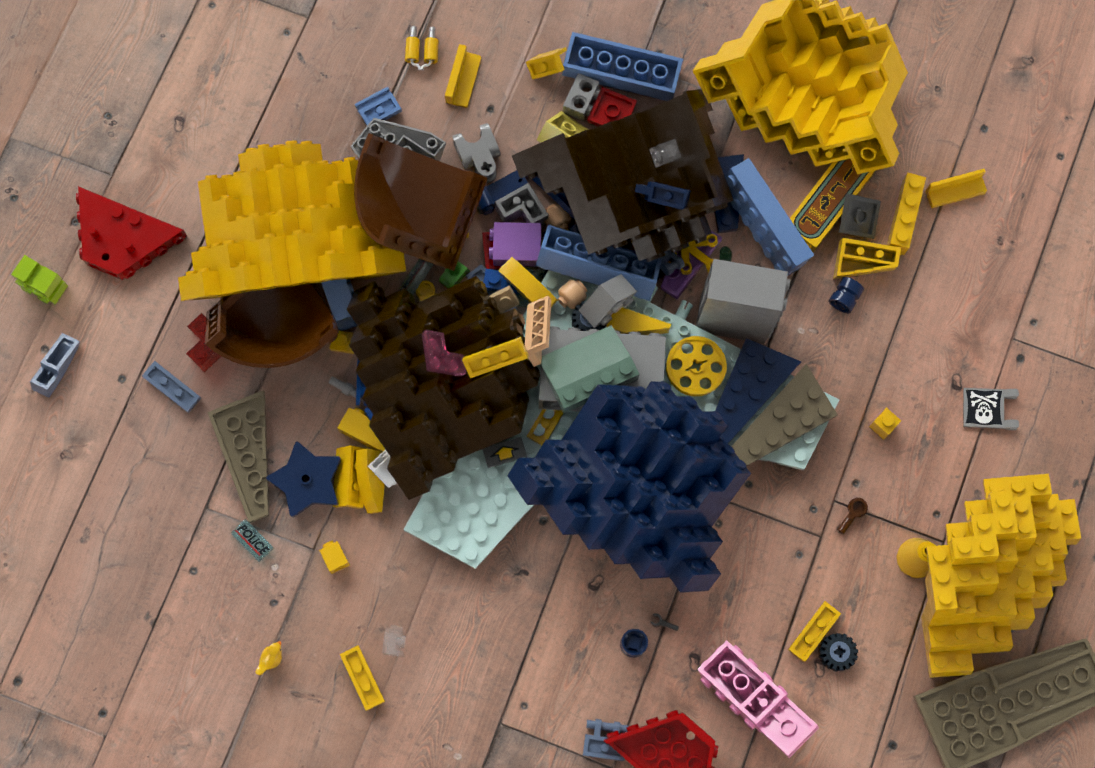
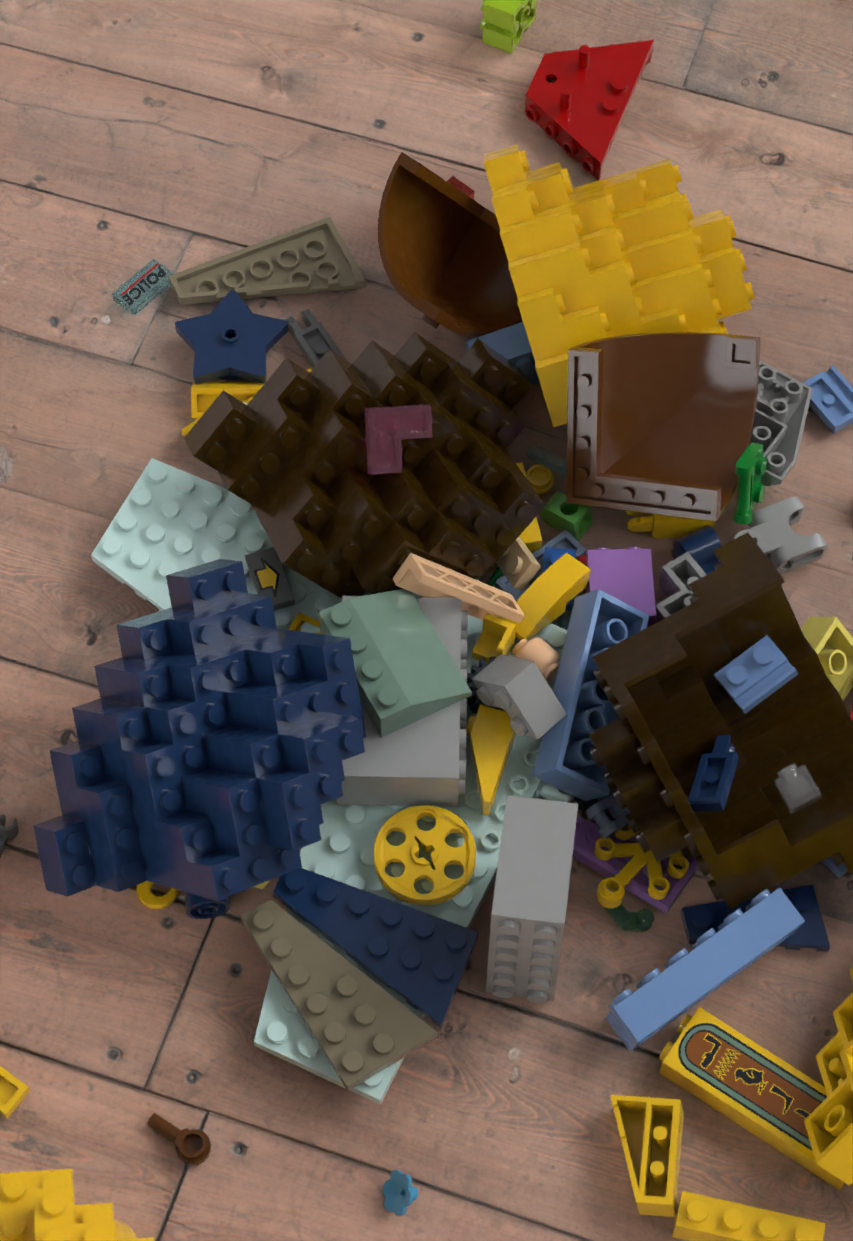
camera: 90 degrees right, 15 degrees down
sand blue slope [30,333,80,398] -> none
sand blue plate [142,361,201,413] -> none
yellow brick [319,540,350,574] -> none
yellow plate [462,337,529,378] -> none
dark blue wheel [829,277,864,314] -> none
dark grey hinge [839,194,881,239] -> none
yellow brick [869,407,902,440] -> none
none -> dark grey hinge [285,309,346,368]
none -> dark azure plant [383,1170,418,1216]
none -> yellow panel [472,614,516,664]
none -> medium blue plate [714,635,798,714]
none -> green plate [733,442,767,524]

